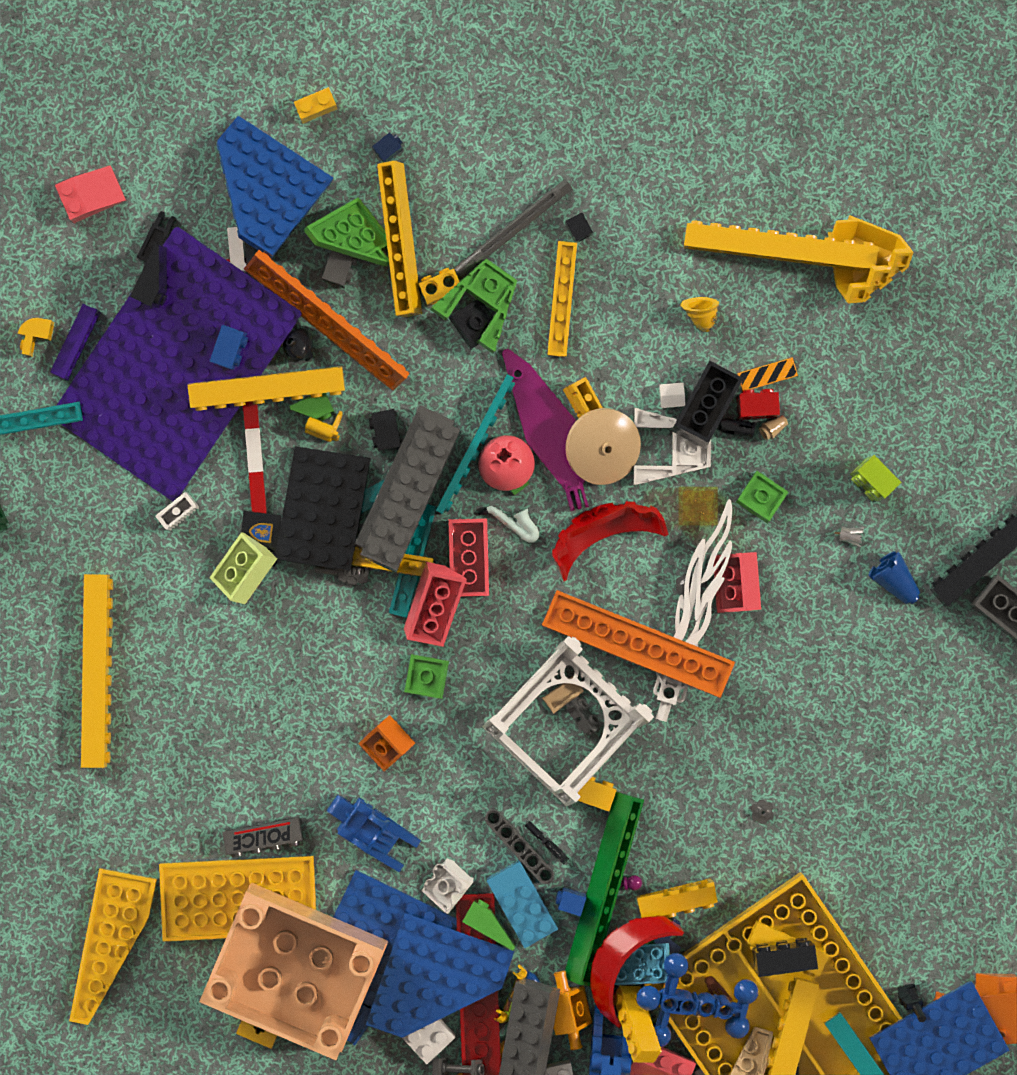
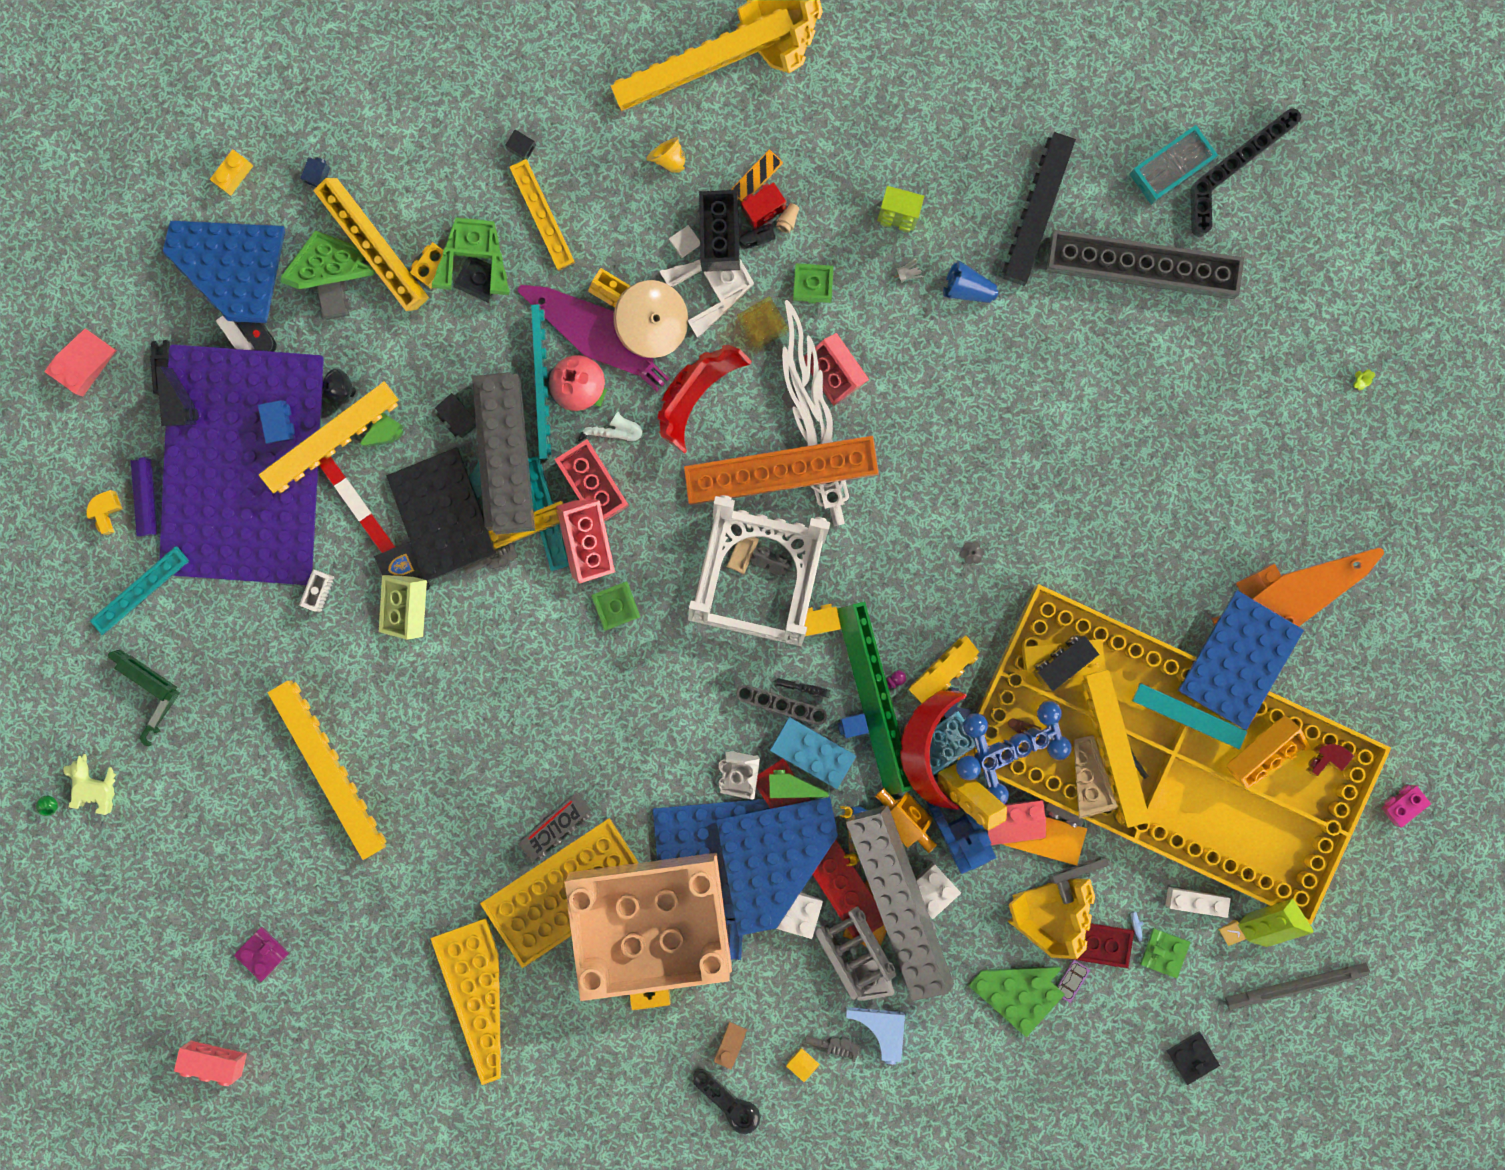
camera: 30 degrees left, 0 degrees up
orange plate [244,250,410,390] -> none
yellow piece [305,411,343,442] -> none
blue piece [327,794,421,872] -> none
orange slope [358,715,415,771] -> none
dark grey piece [453,179,572,279] -> none
black piece [898,983,926,1022] -> none

